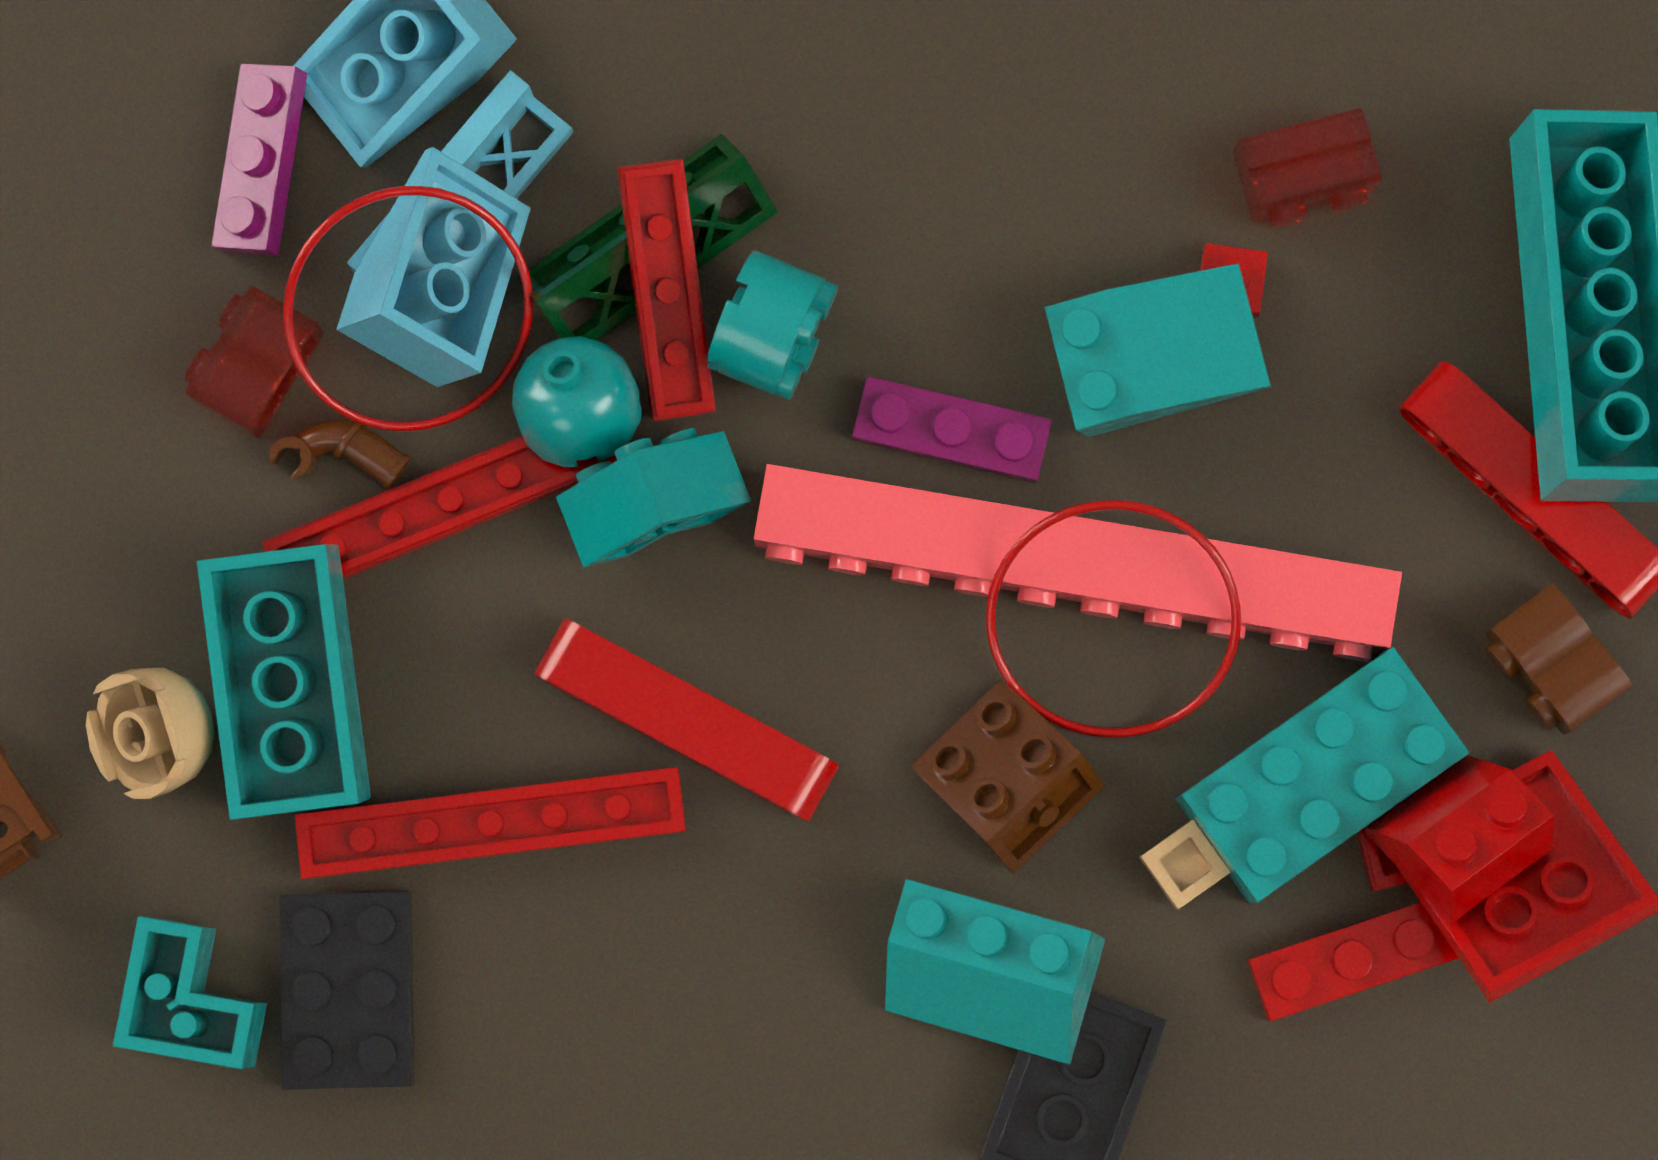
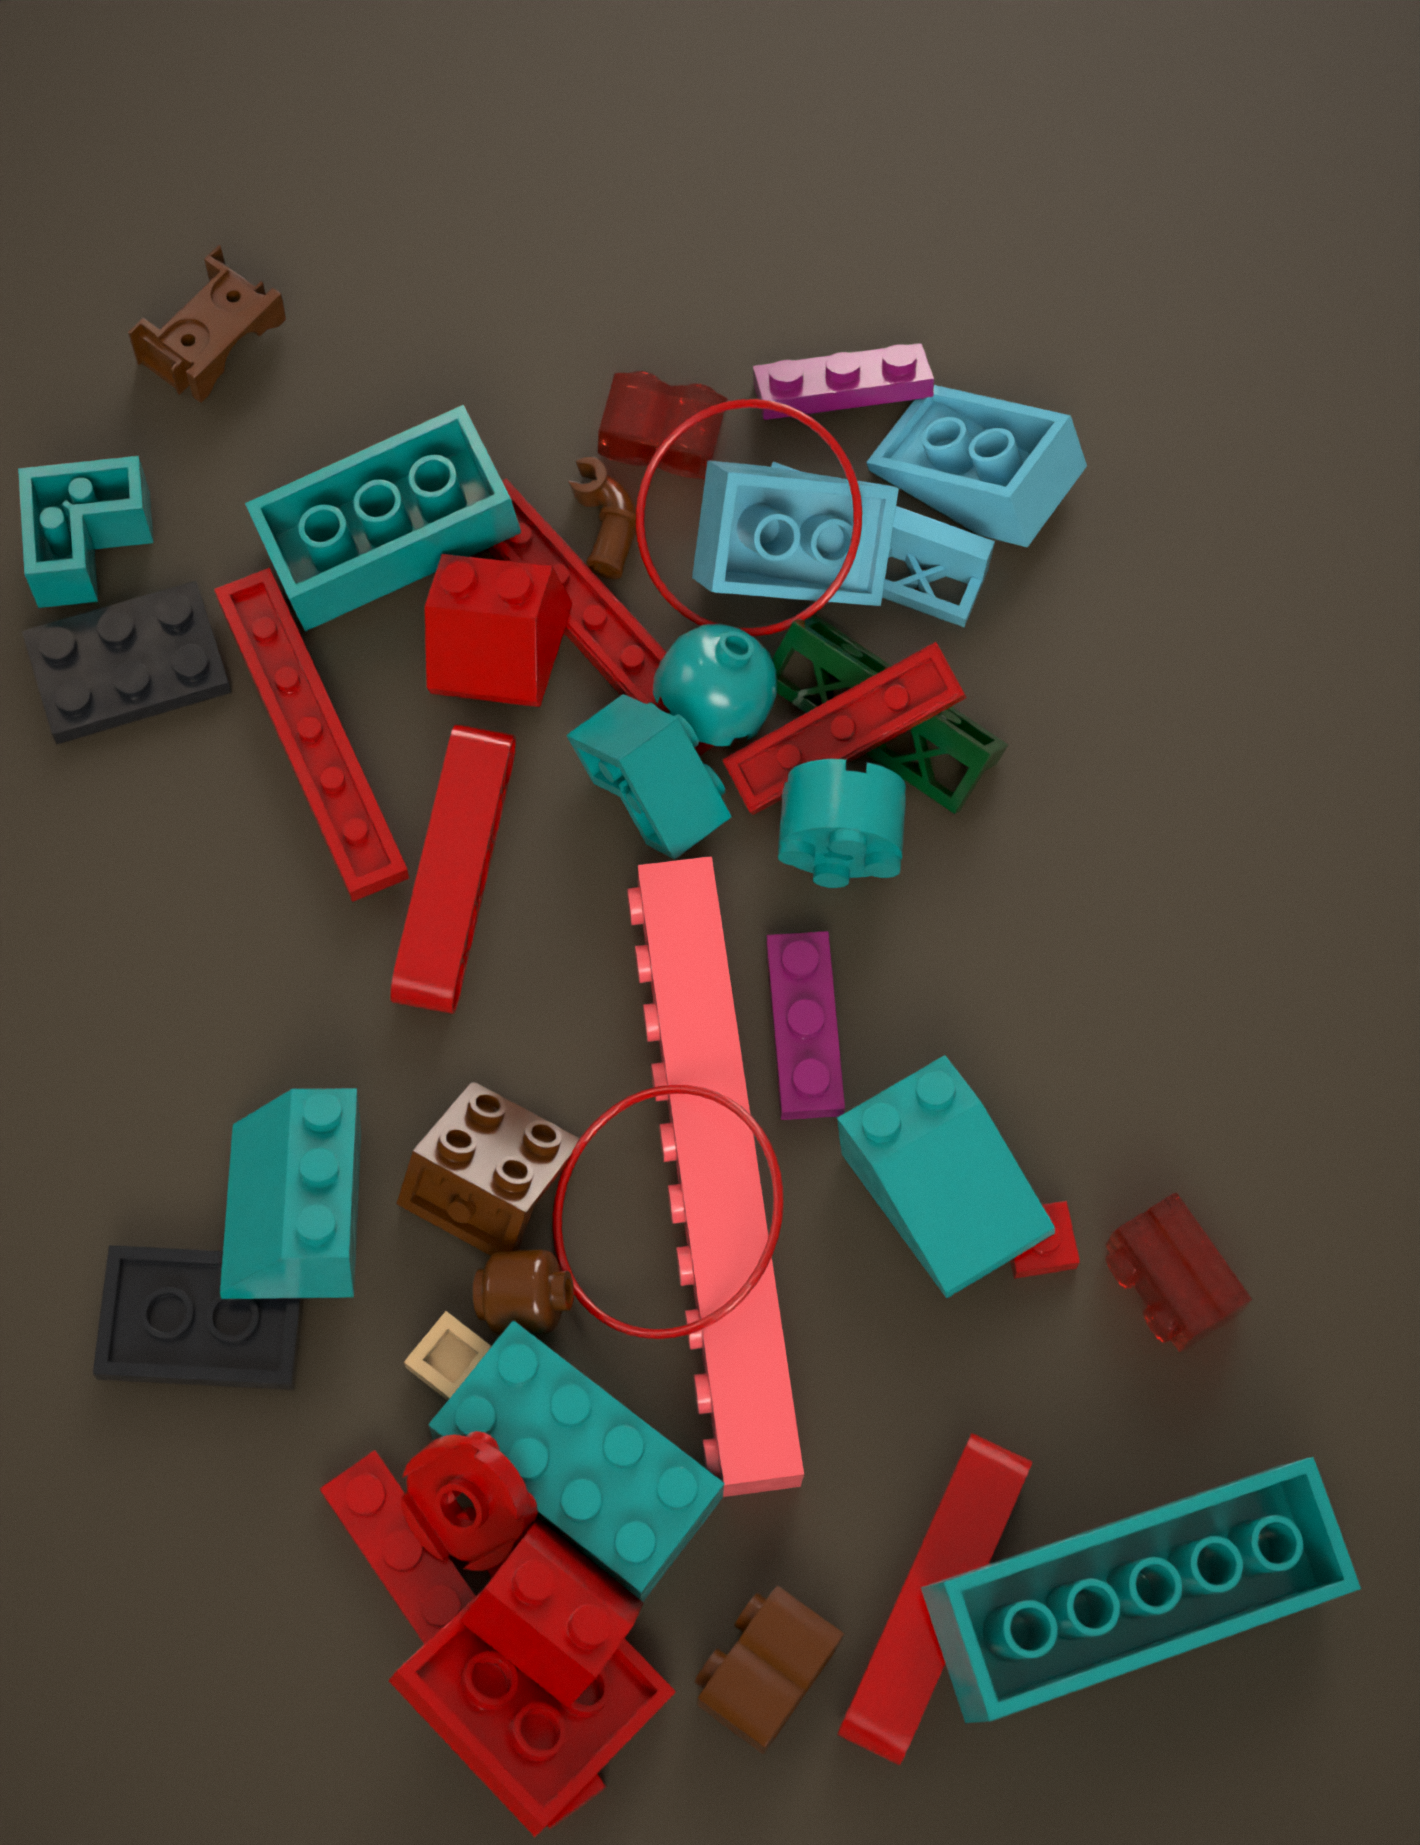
camera: 65 degrees right, 15 degrees down
tan cylinder [86,668,215,799] -> none
none -> red plate [401,1431,538,1571]
none -> red slope [425,554,573,707]
none -> reddish brown head [473,1250,574,1336]

